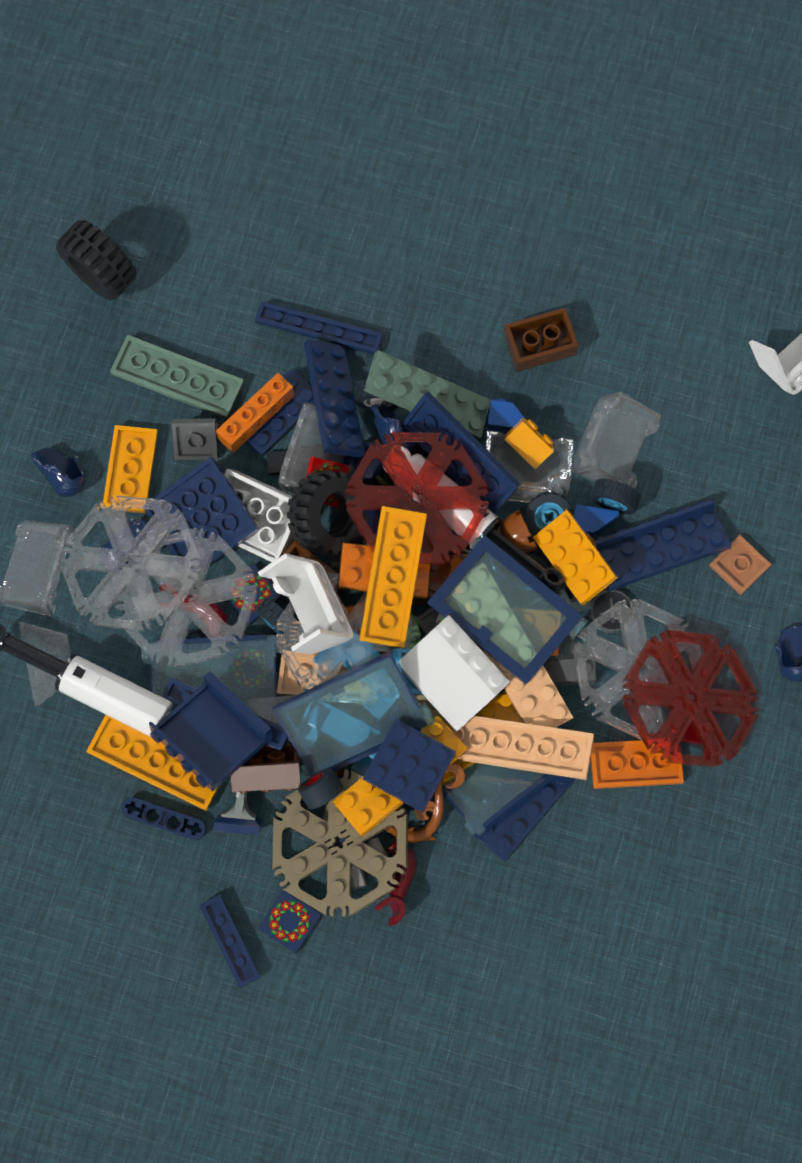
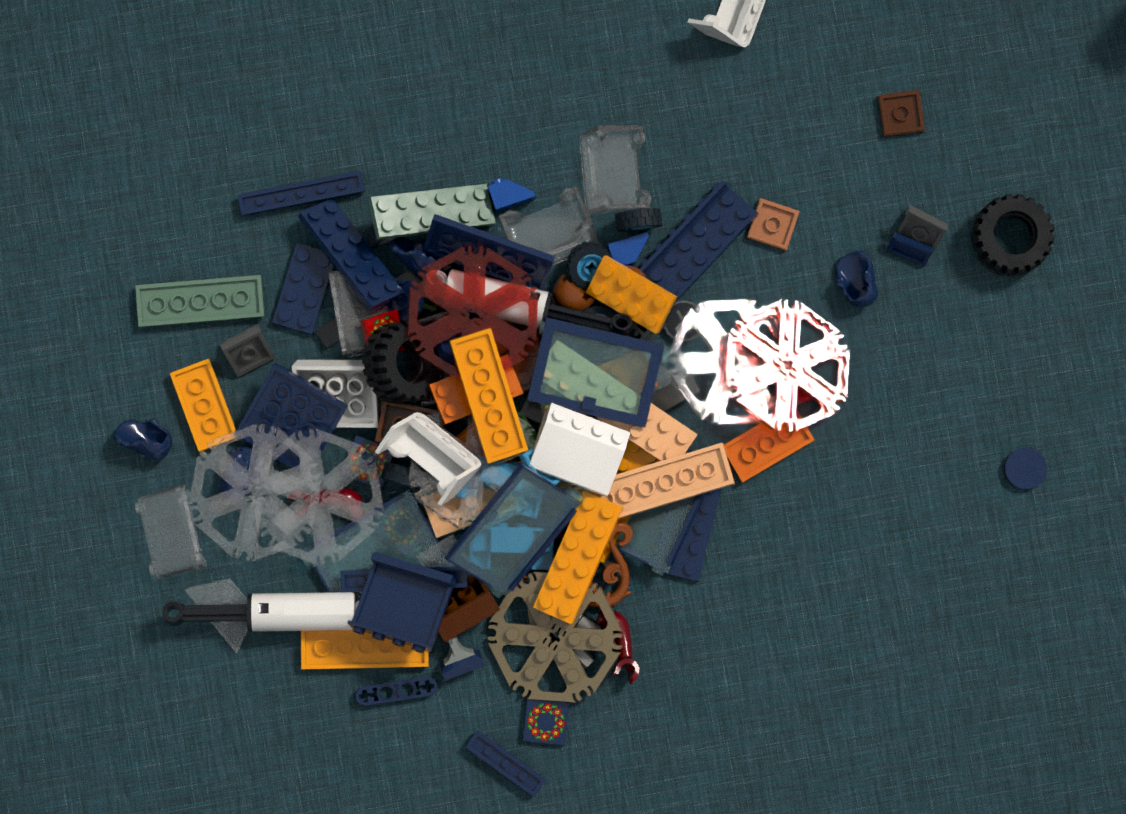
camera: 30 degrees left, 10 degrees up
black tyre [56,220,137,300] -> none
orange brick [216,373,295,453] -> none
black wheel [298,768,343,809] -> none
dark blue plate [362,719,456,813] -> none
reddish brown brick [503,308,579,372] -> none
light orange brick [504,417,554,469] -> none

